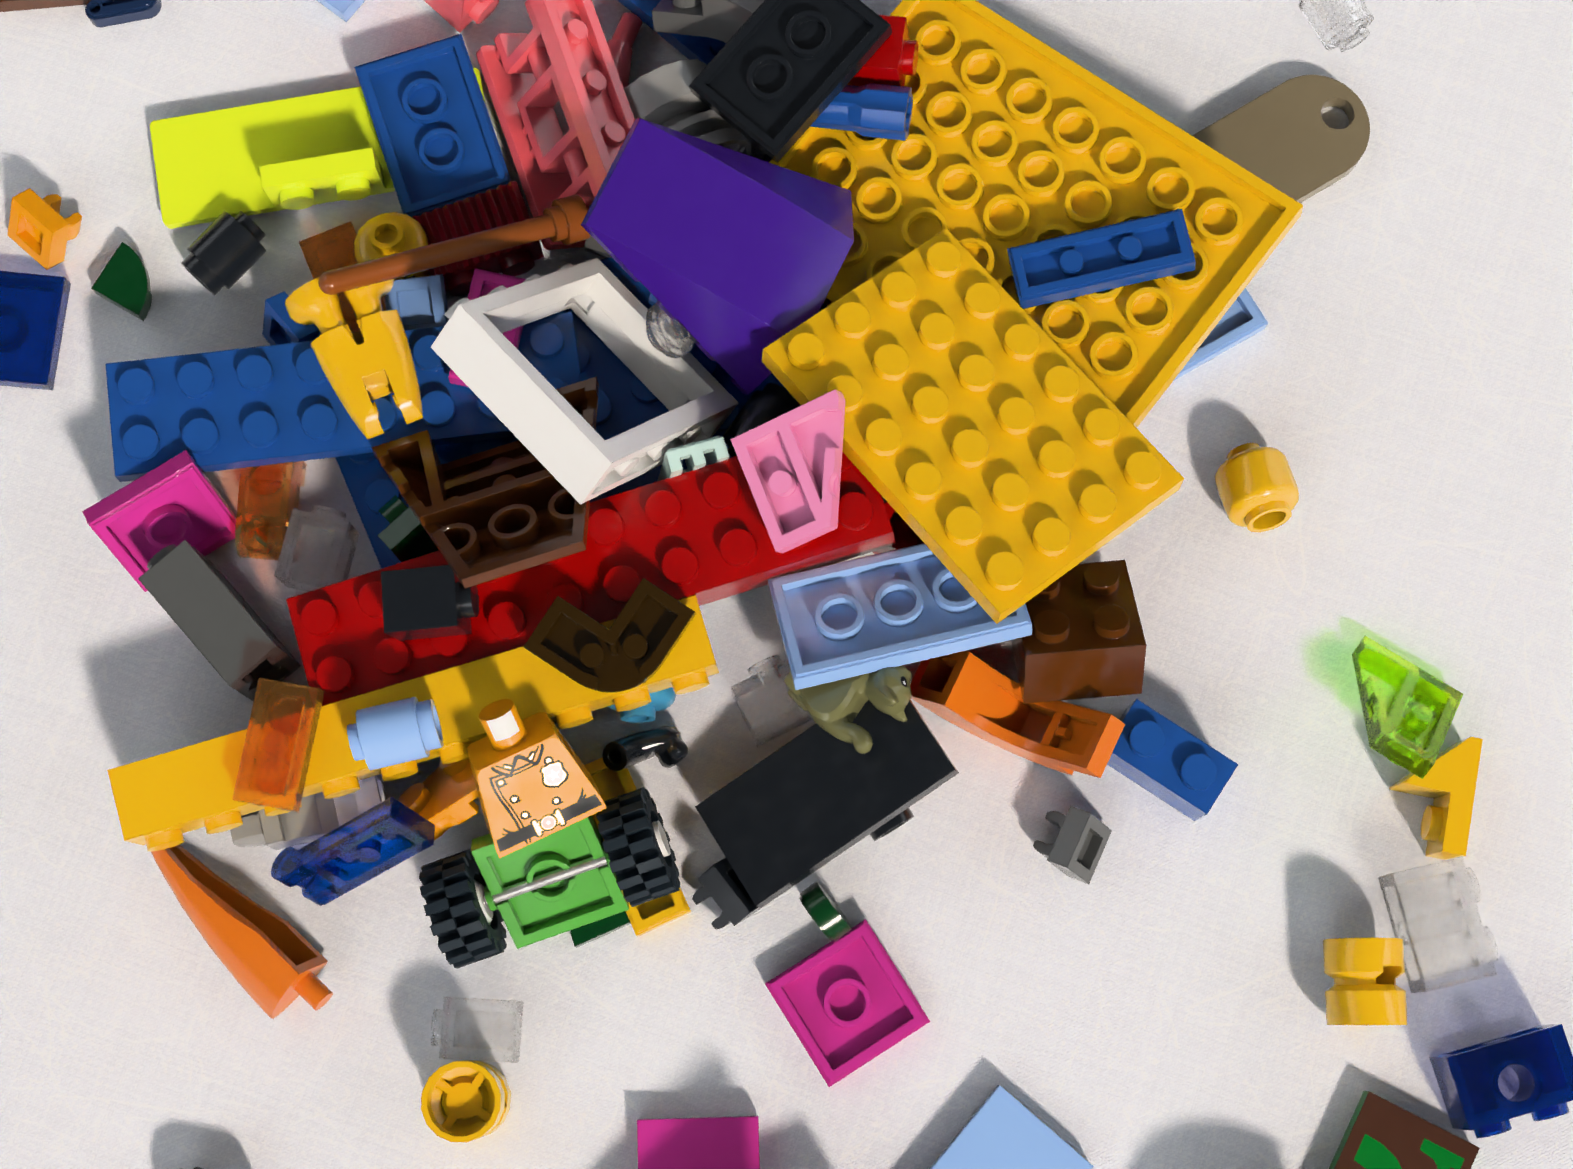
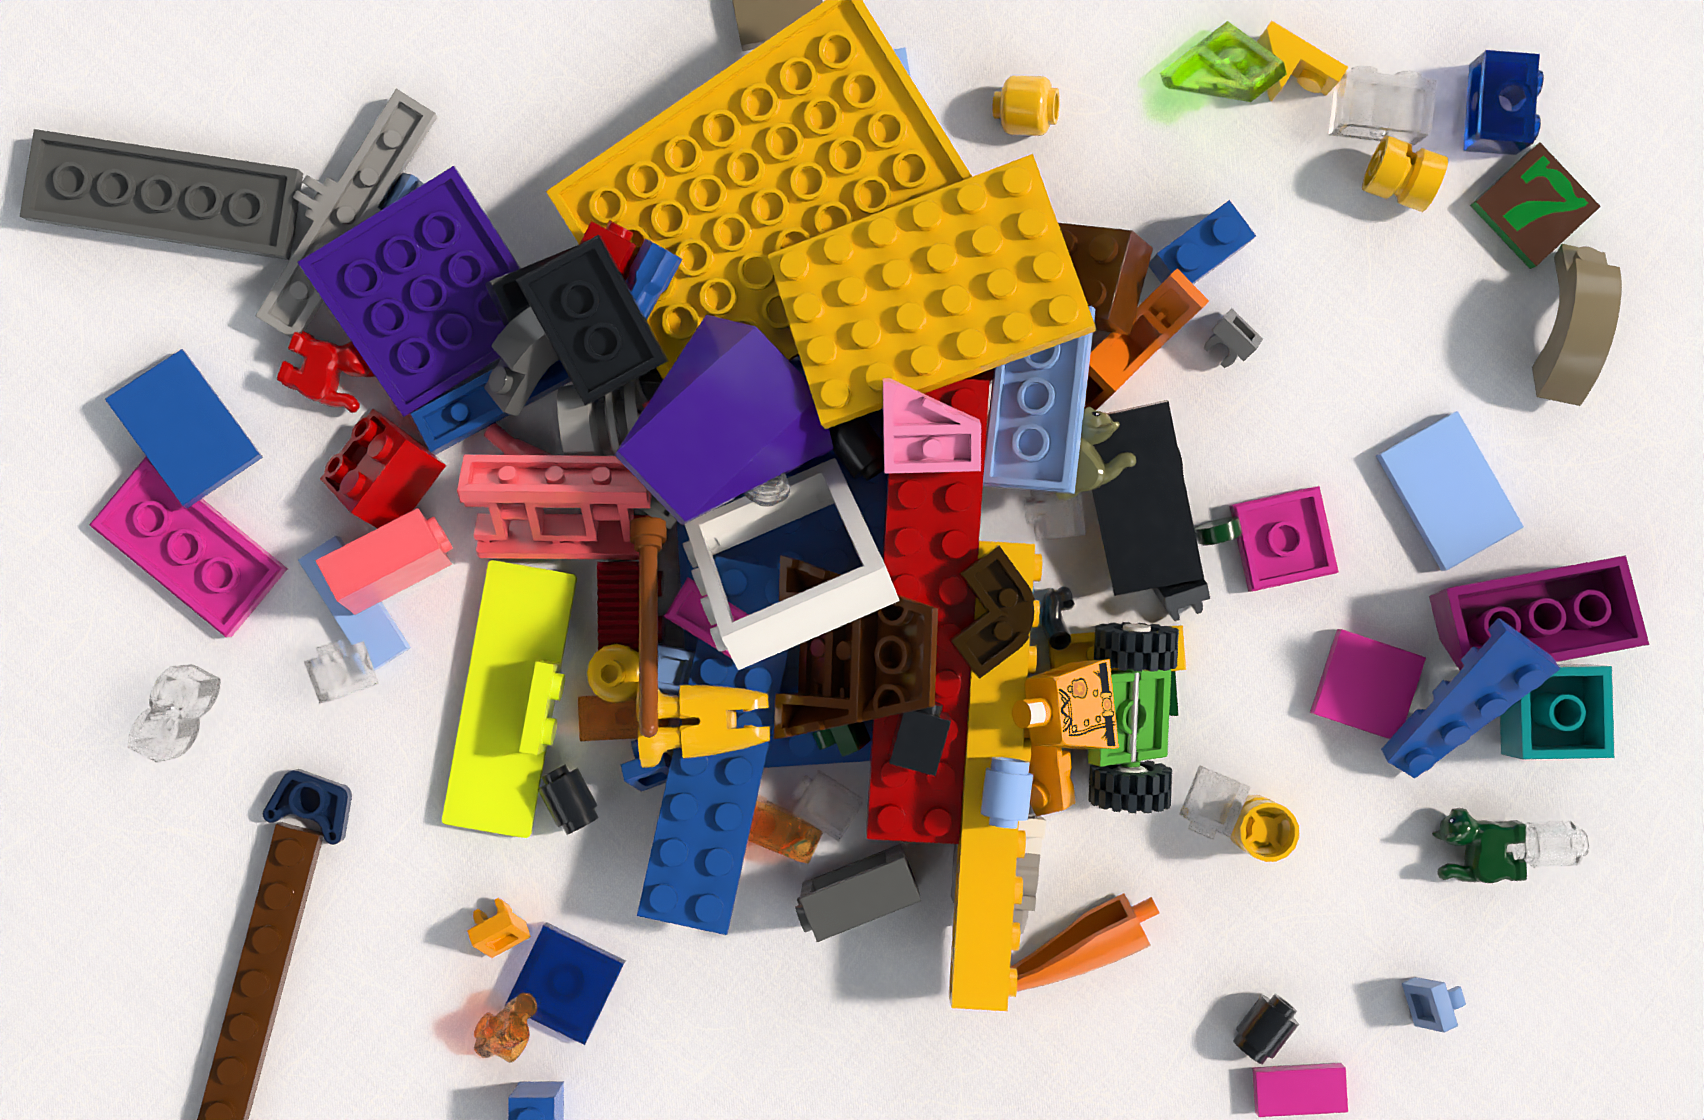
camera: 70 degrees left, 10 degrees up
dark pink tile [82,450,245,592] -> none
dark green tile [91,242,152,321] -> none
clear orange plate [232,678,325,813] -> none
clear blue plate [271,797,435,906] -> none
blue tile [355,34,511,217] -> none
light aqua tile [658,436,729,481] -> none
blue tile [1007,209,1196,309] -> none

